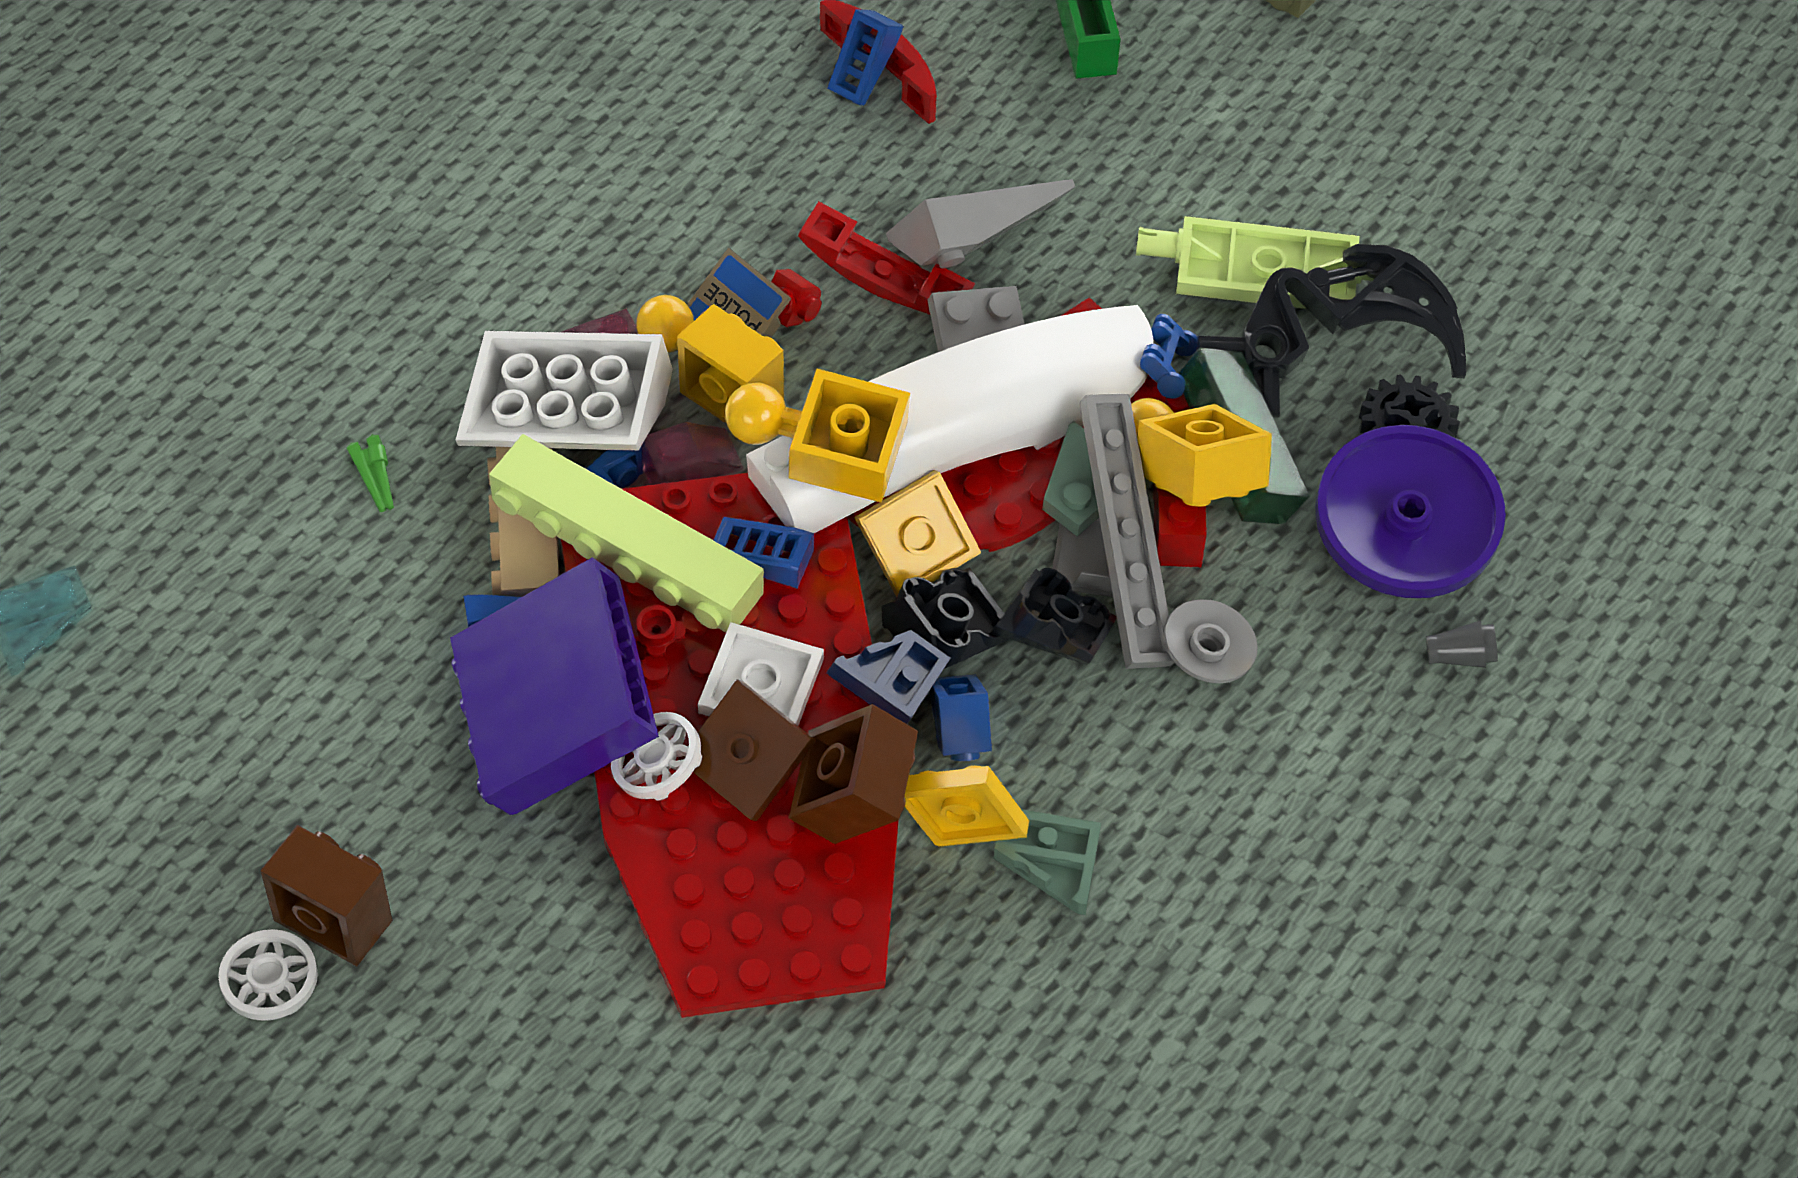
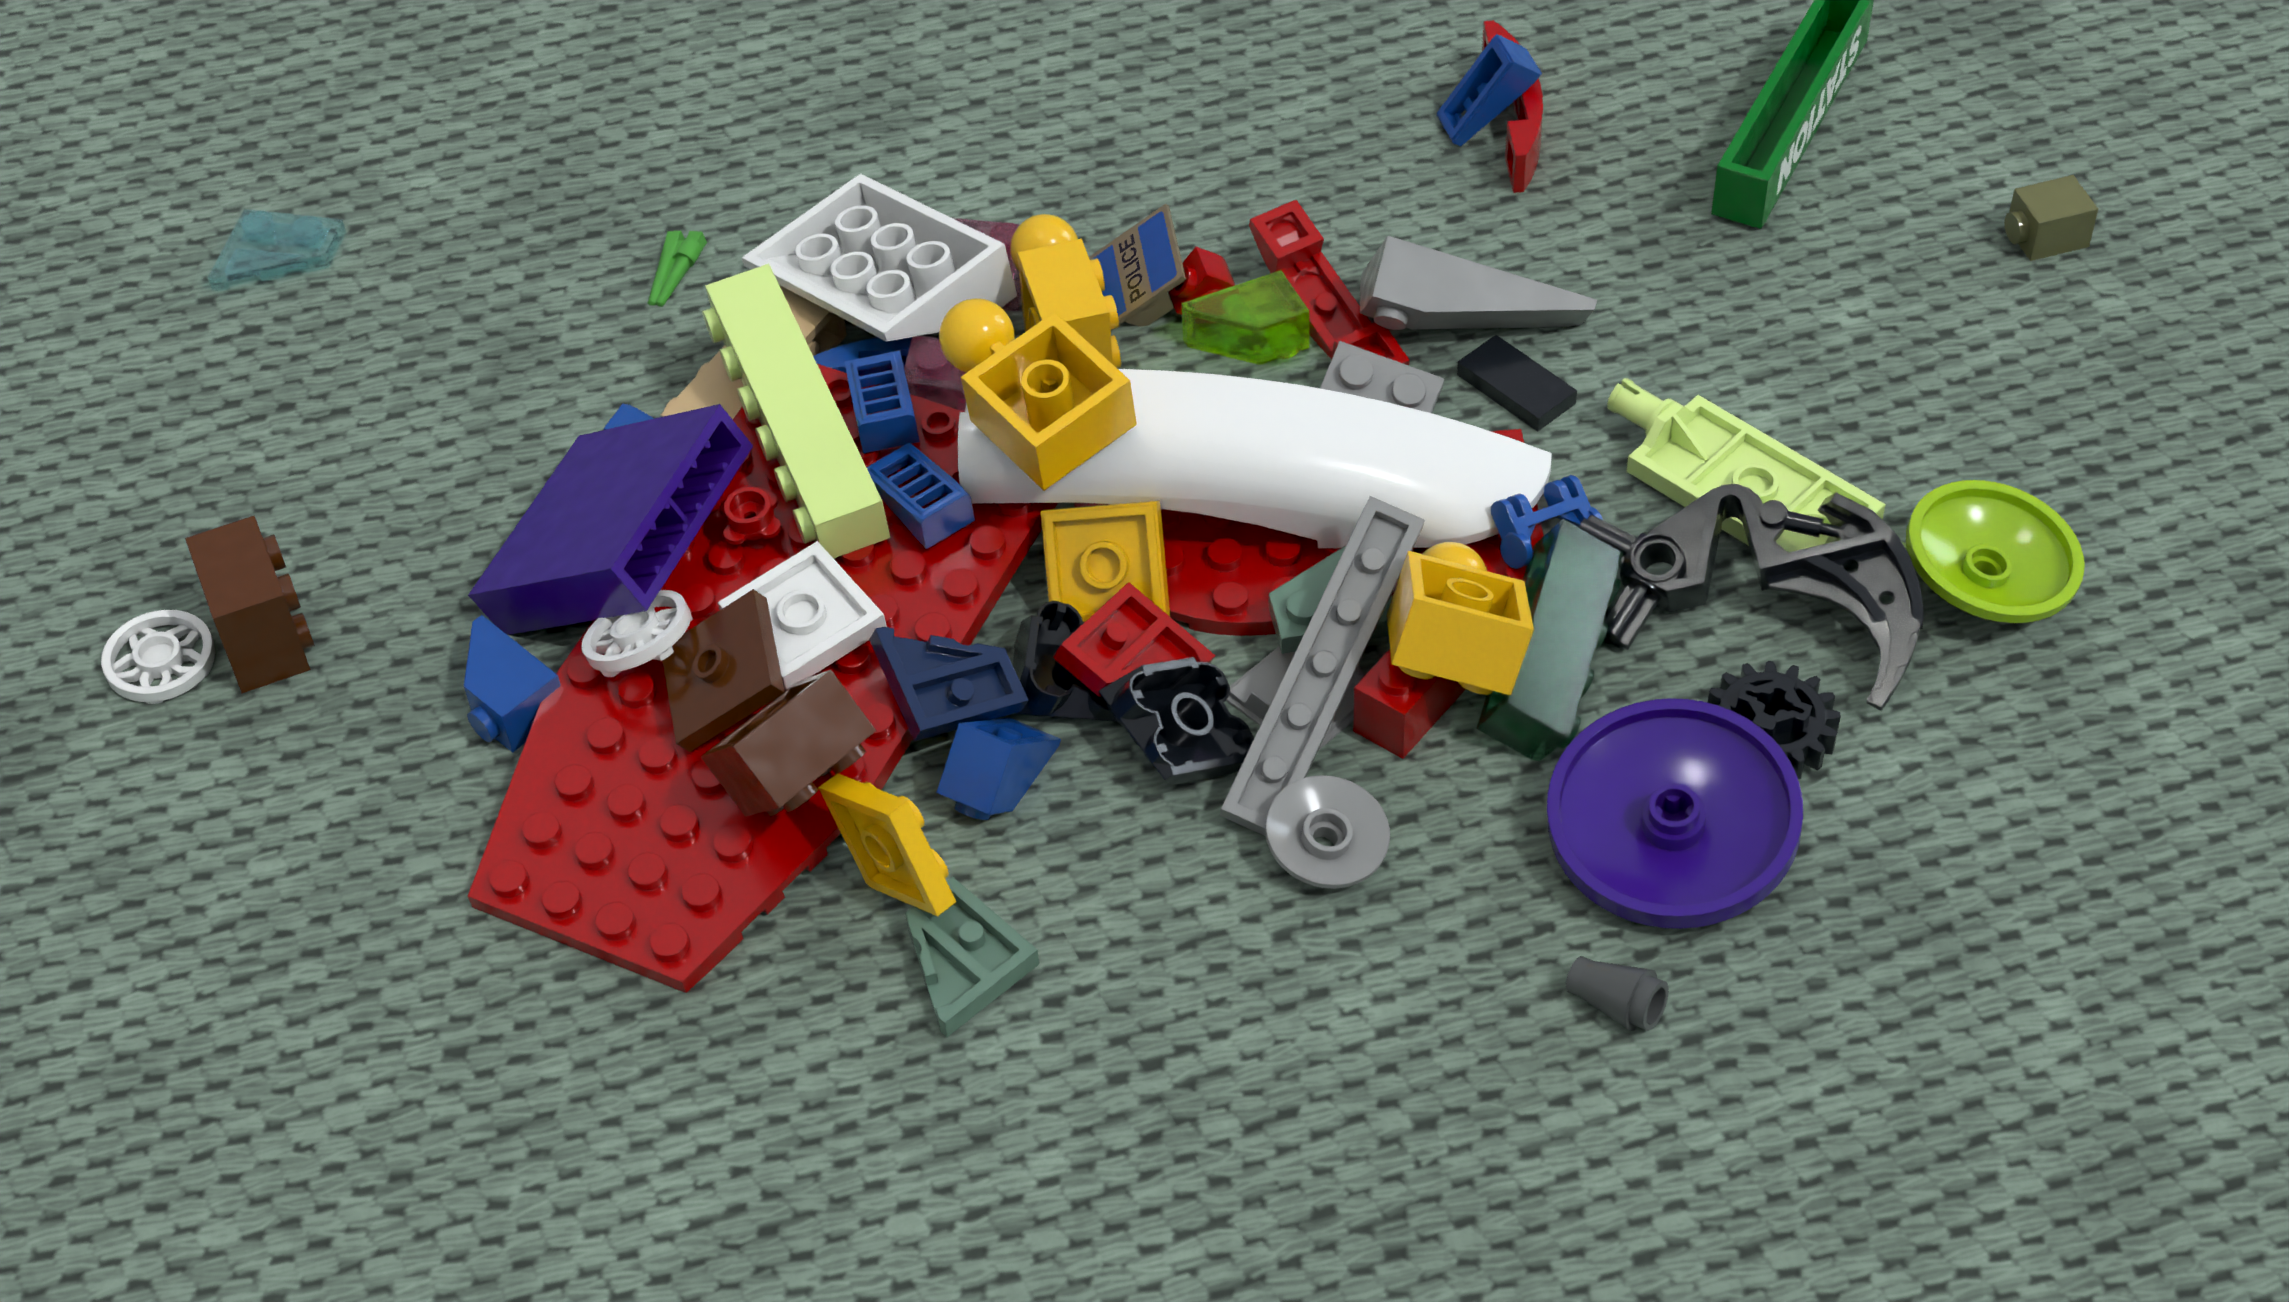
camera: 40 degrees right, 5 degrees down
none -> blue slope [464,615,561,753]
none -> blue slope [844,350,920,454]
none -> red wing [1053,582,1216,697]
none -> clear neon green slope [1182,270,1310,365]
none -> black tile [1457,335,1577,432]
none -> lime dish [1906,480,2085,623]

